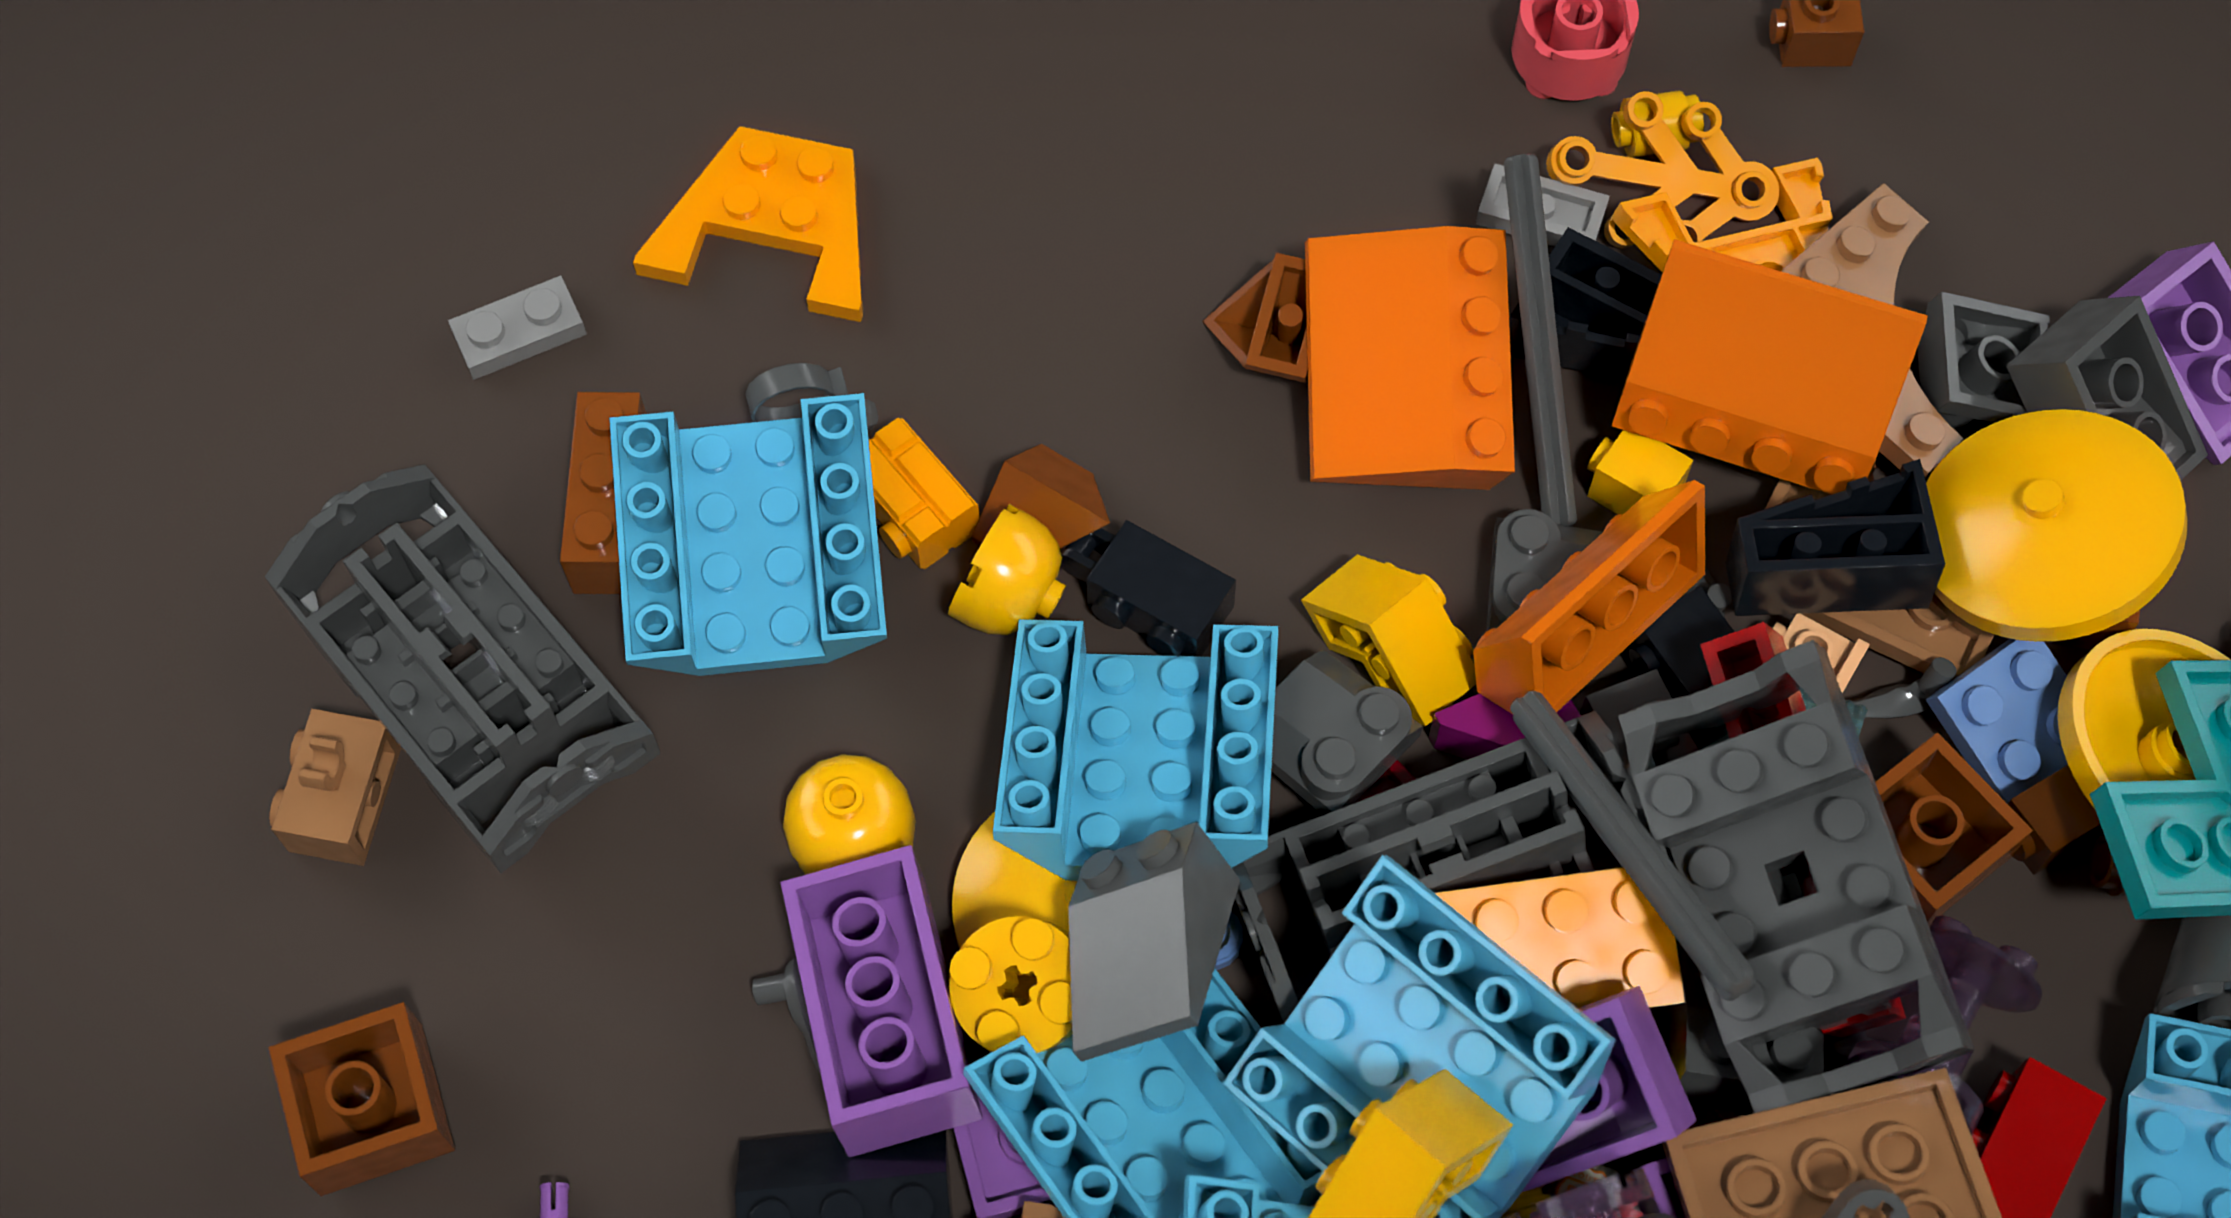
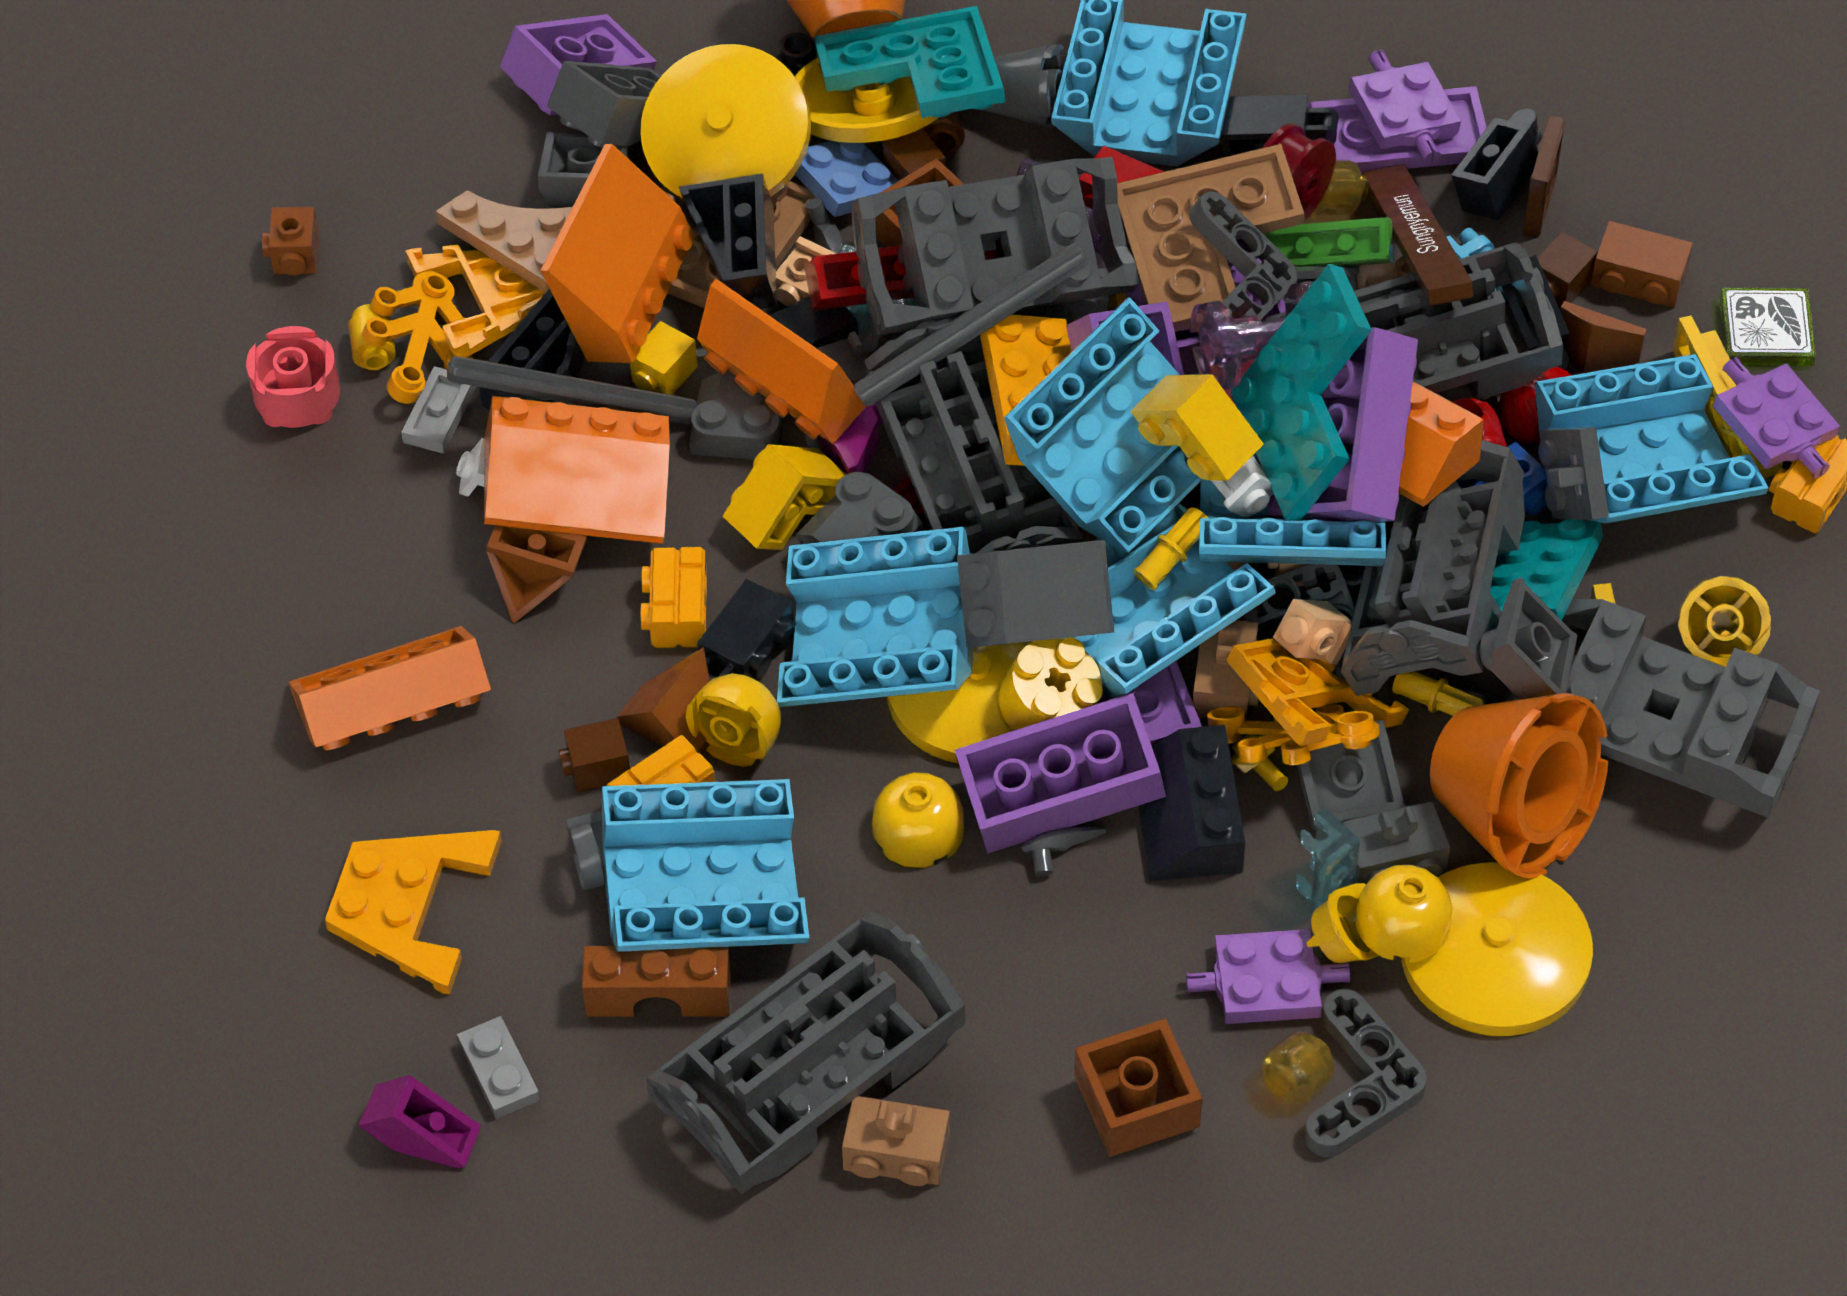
camera: 90 degrees left, 10 degrees down
none -> orange slope [288,626,491,750]
none -> magenta slope [358,1075,481,1169]
none -> reddish brown brick [558,718,630,792]
none -> light orange brick [641,547,707,648]
none -> yellow axle [1133,507,1208,590]

